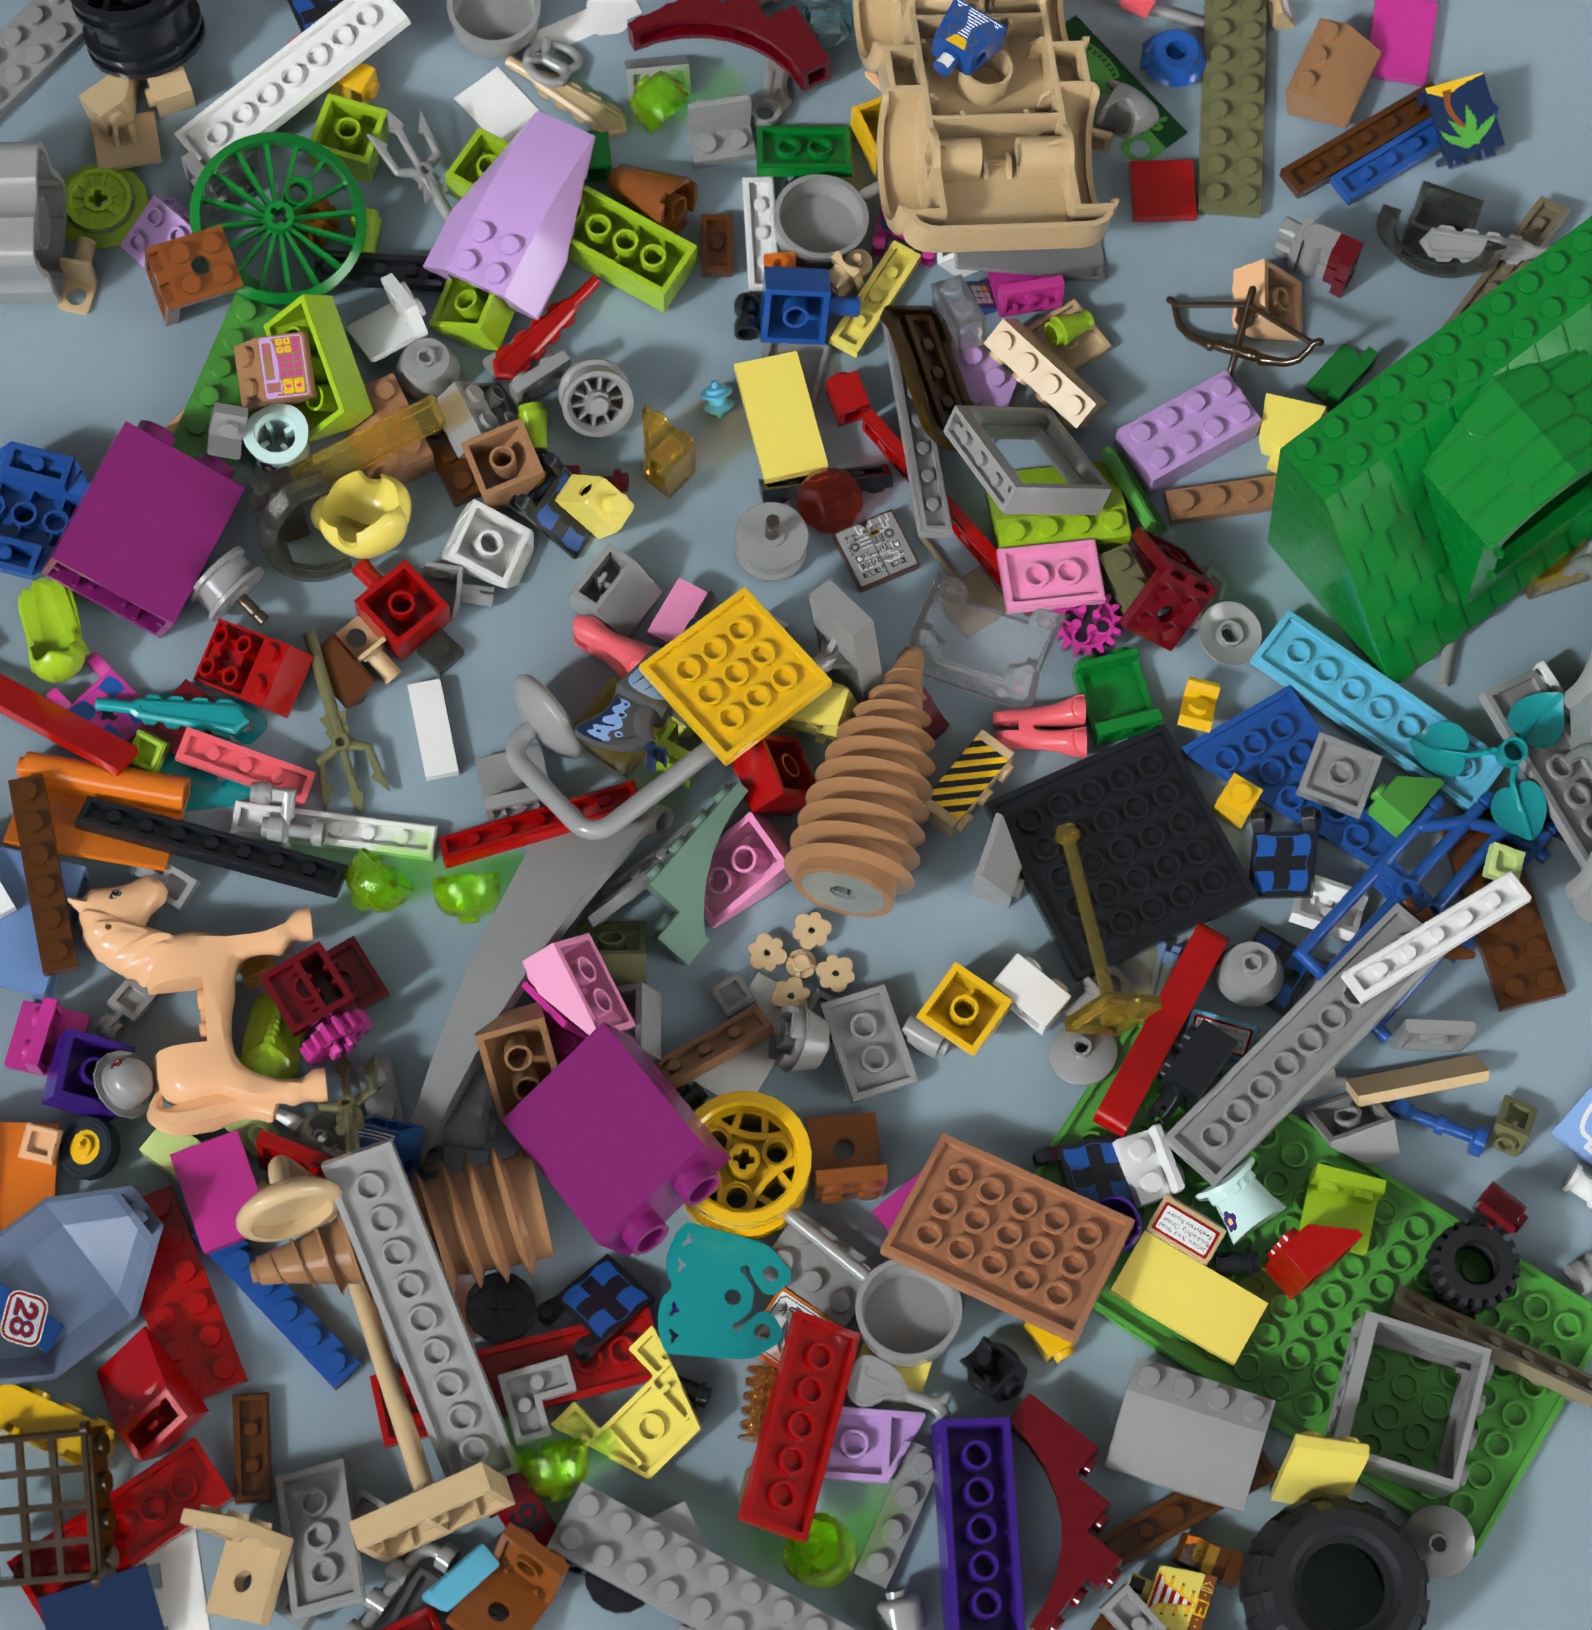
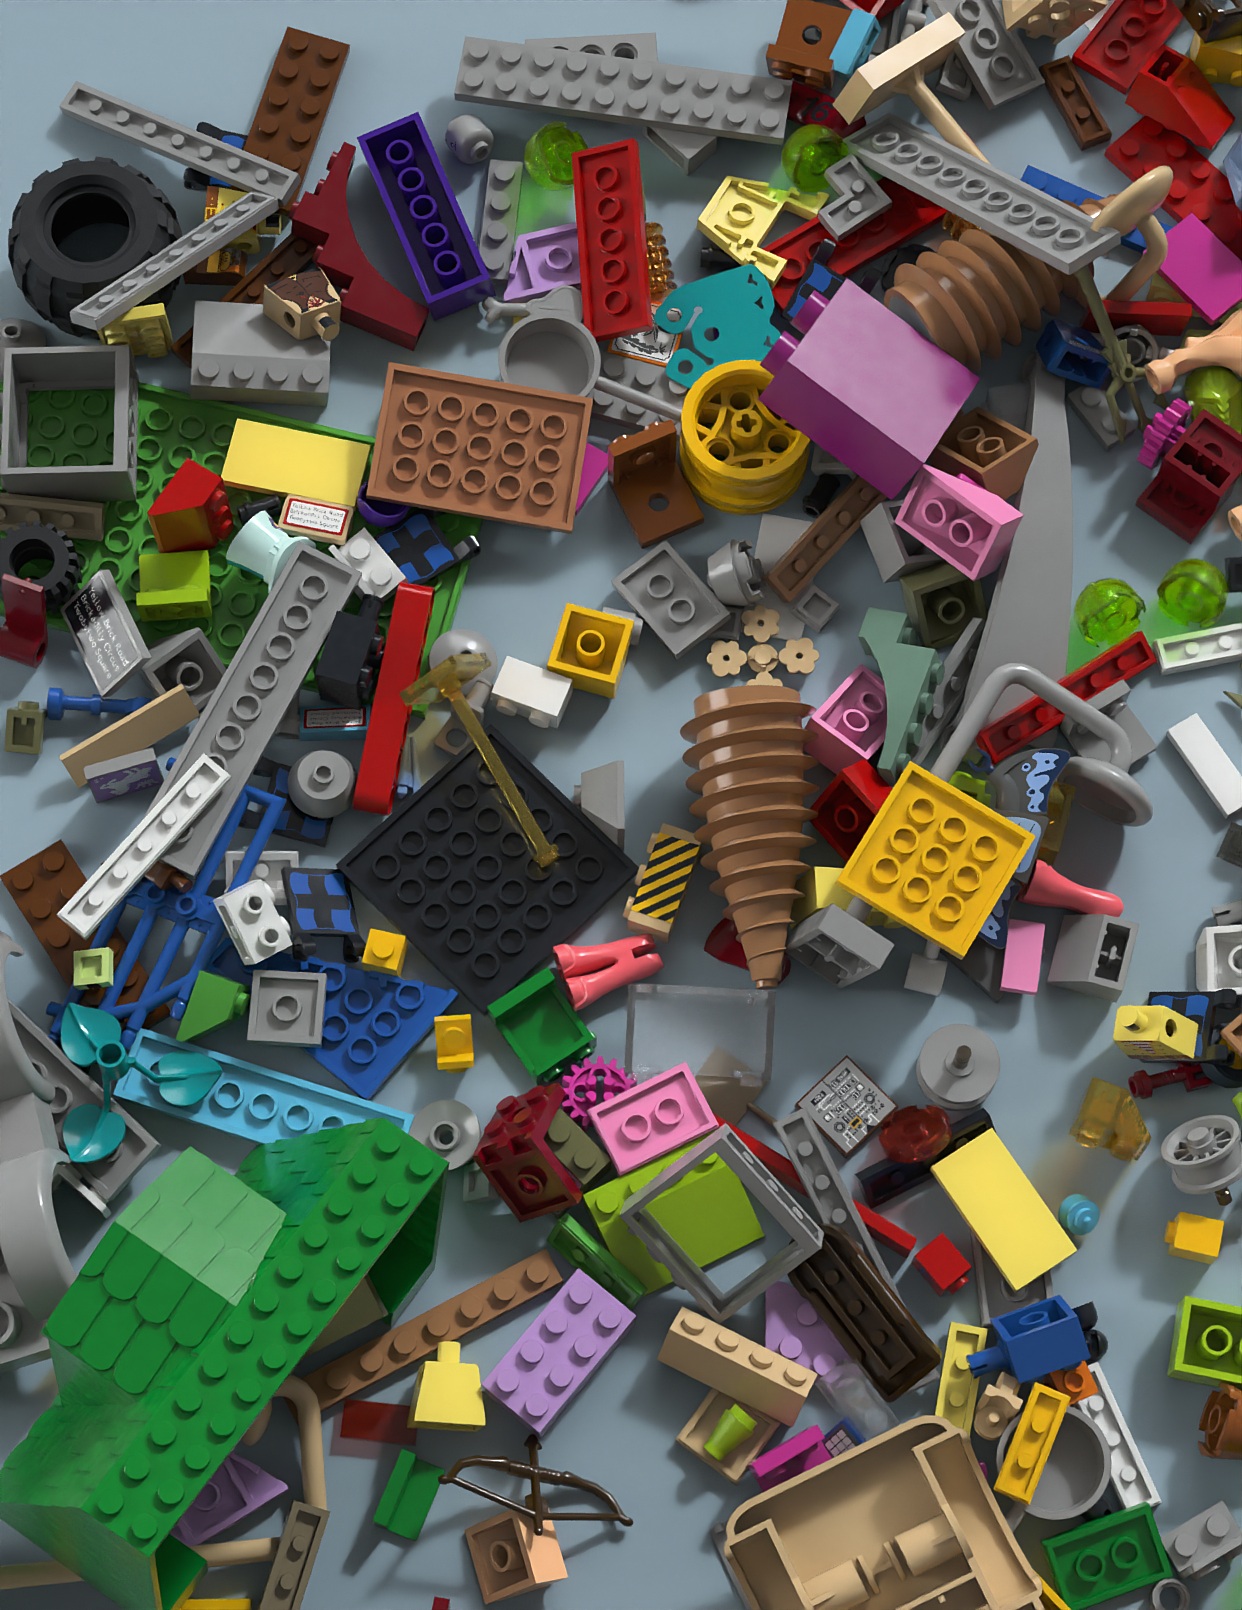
camera: 165 degrees right, 0 degrees up
reddish brown plate [701,214,733,277] -> none
black hand [959,1336,1028,1403] -> none
none -> tile [60,570,152,697]
none -> light grey tile [70,191,279,331]
none -> white brick [213,879,293,965]
none -> torso [263,267,341,341]
none -> yellow tile [993,1382,1071,1506]
none -> yellow brick [1164,1211,1224,1264]

